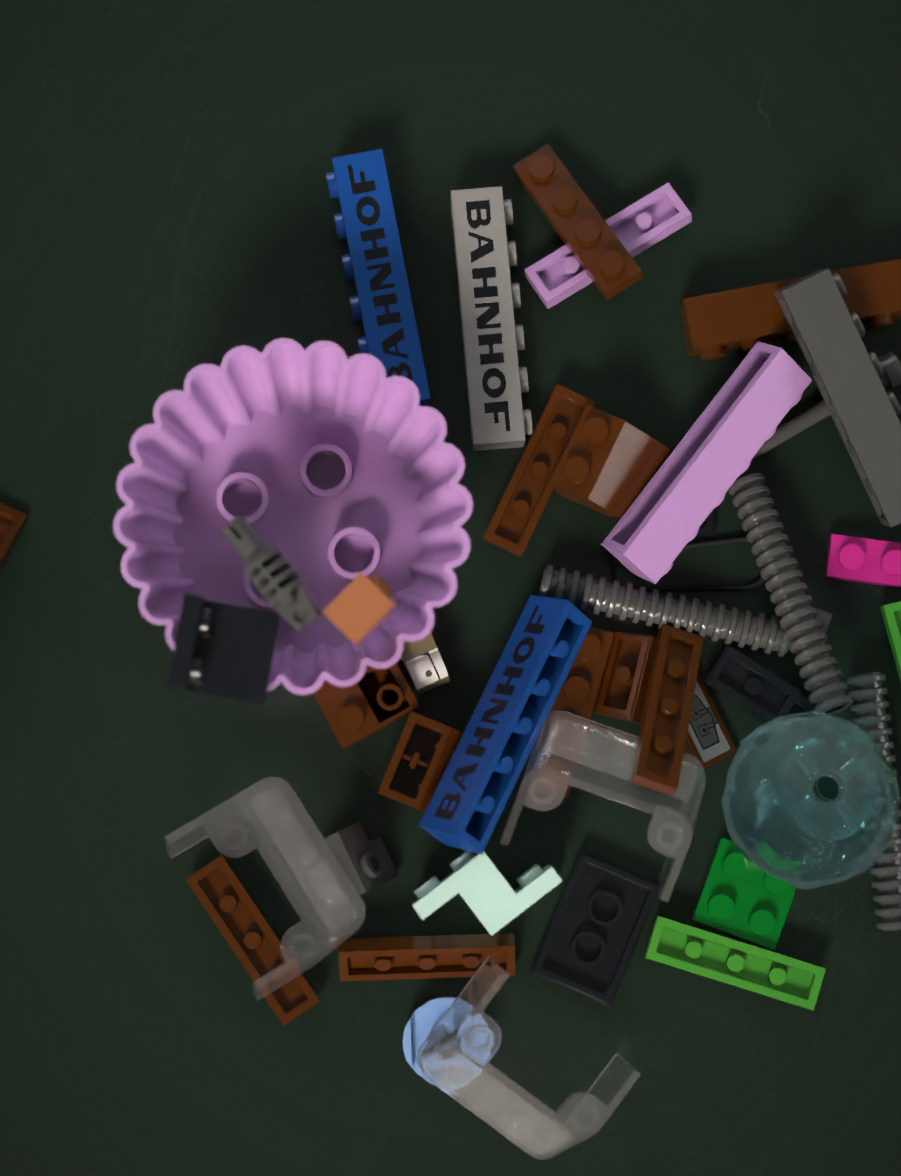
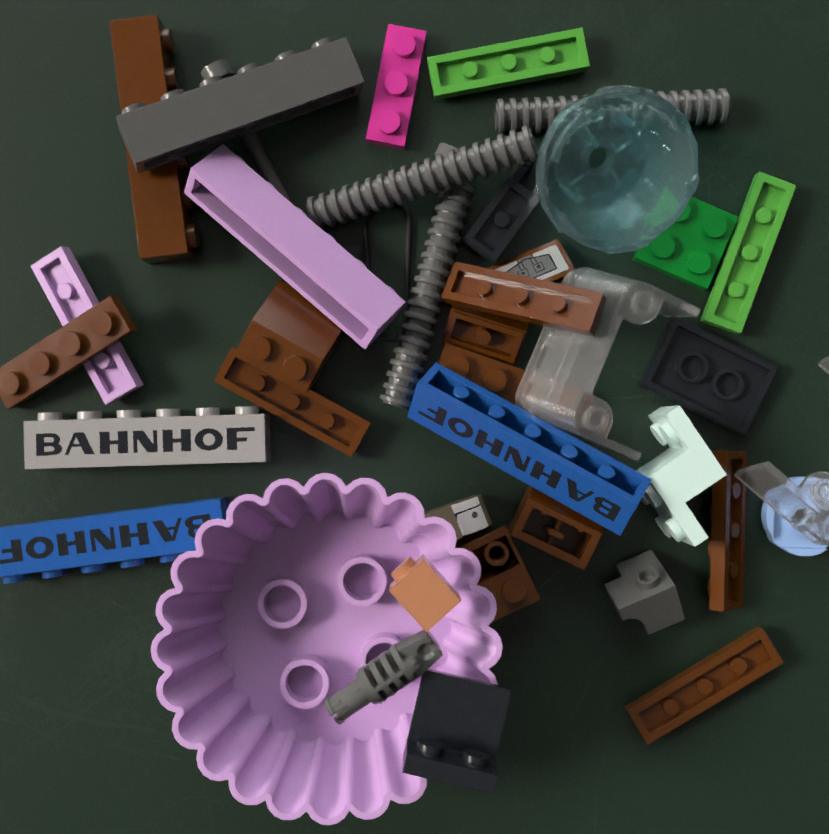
camera: 90 degrees left, 5 degrees up
clear windscreen [165,777,366,1001] -> none

